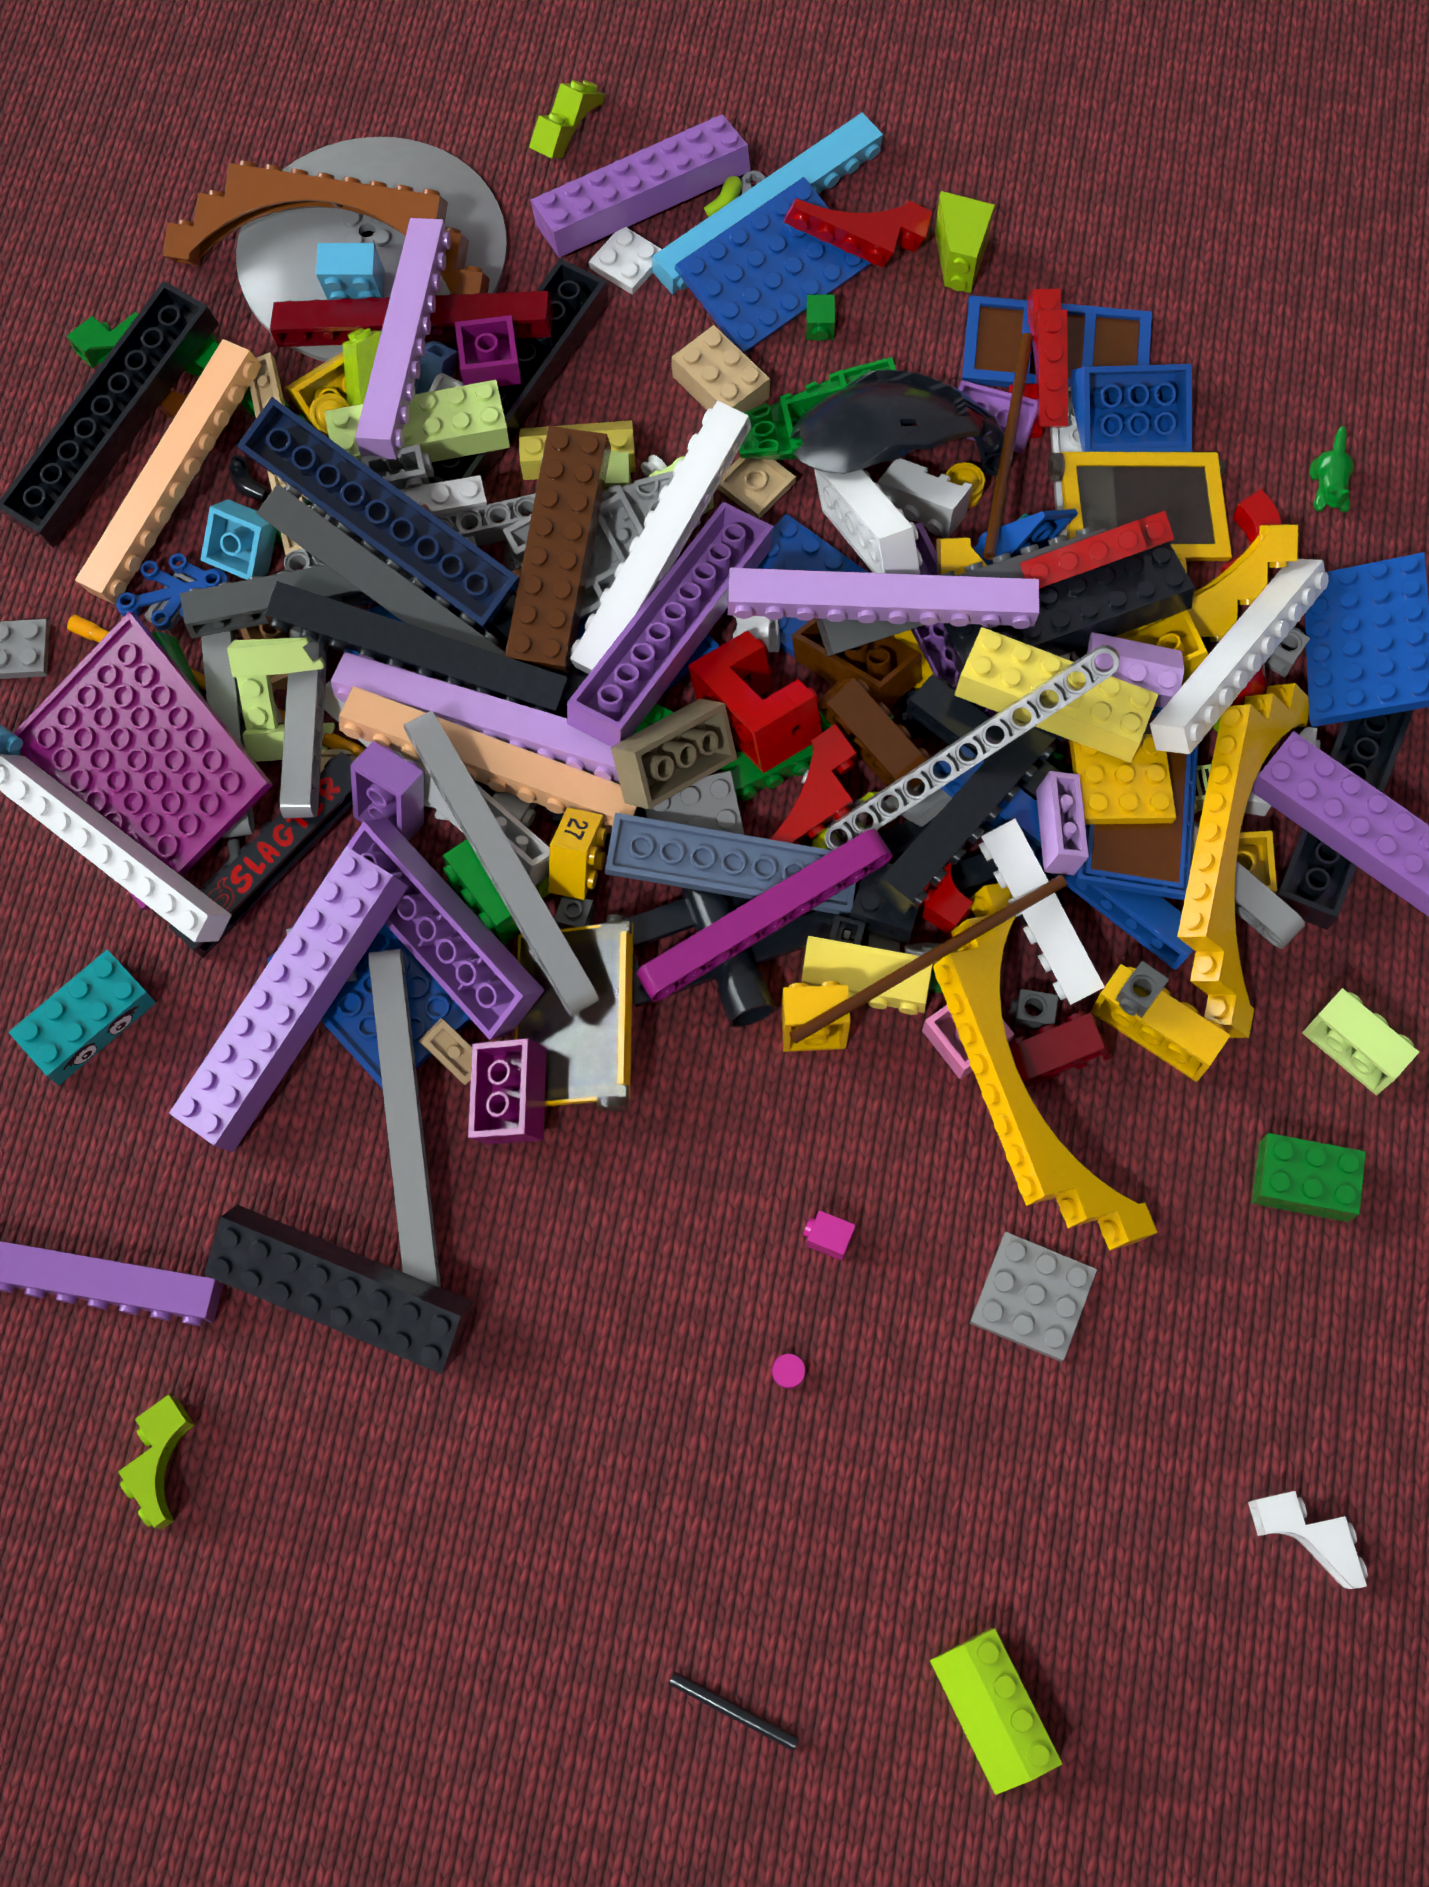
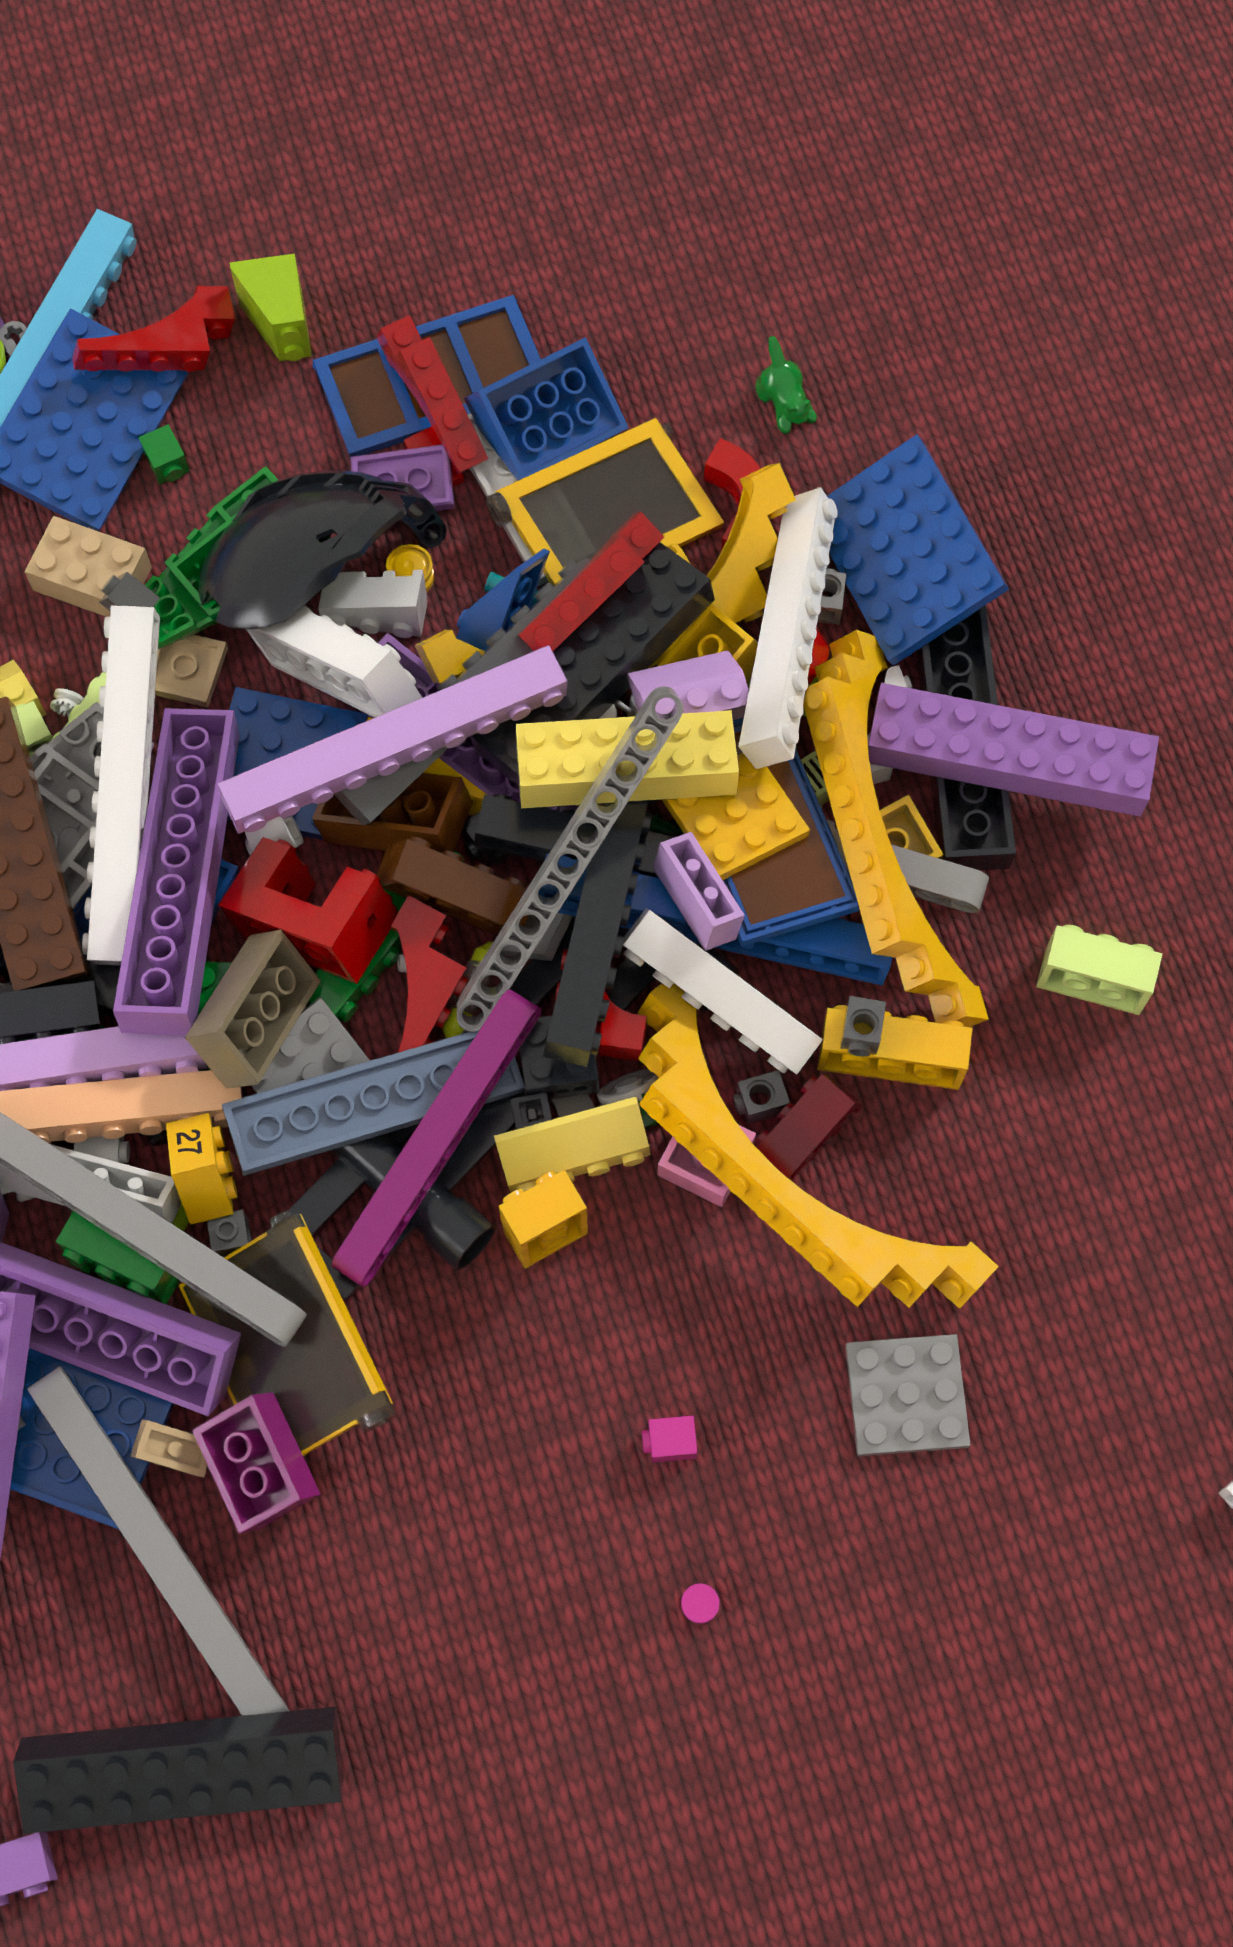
camera: 30 degrees left, 0 degrees up
reddish brown piece [789,875,1067,1044] -> none
lime slope [929,1629,1062,1795] -> none
reddish brown piece [983,333,1033,560] -> none
green brick [1252,1133,1366,1222] -> none
none -> dark grey brick [99,572,160,612]

